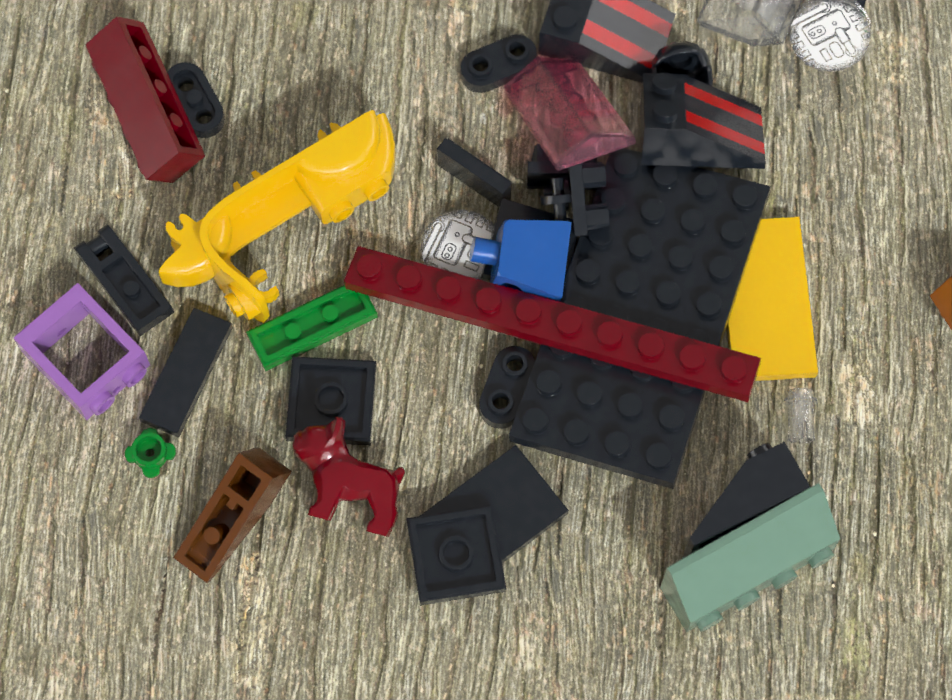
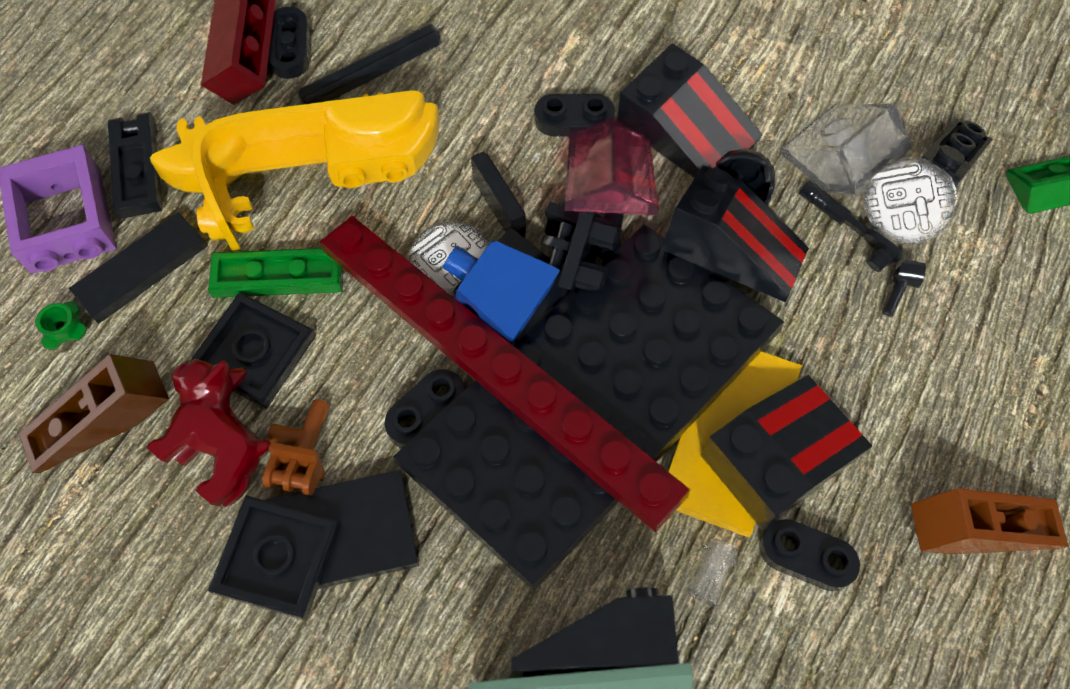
camera: 25 degrees right, 5 degrees down
none -> dark orange arm [263,399,330,496]
none -> black axle [298,24,441,105]
none -> black slope [701,375,872,531]
none -> black plate [759,519,860,591]
none -> black piece [799,181,903,272]
none -> black hand [882,260,926,317]

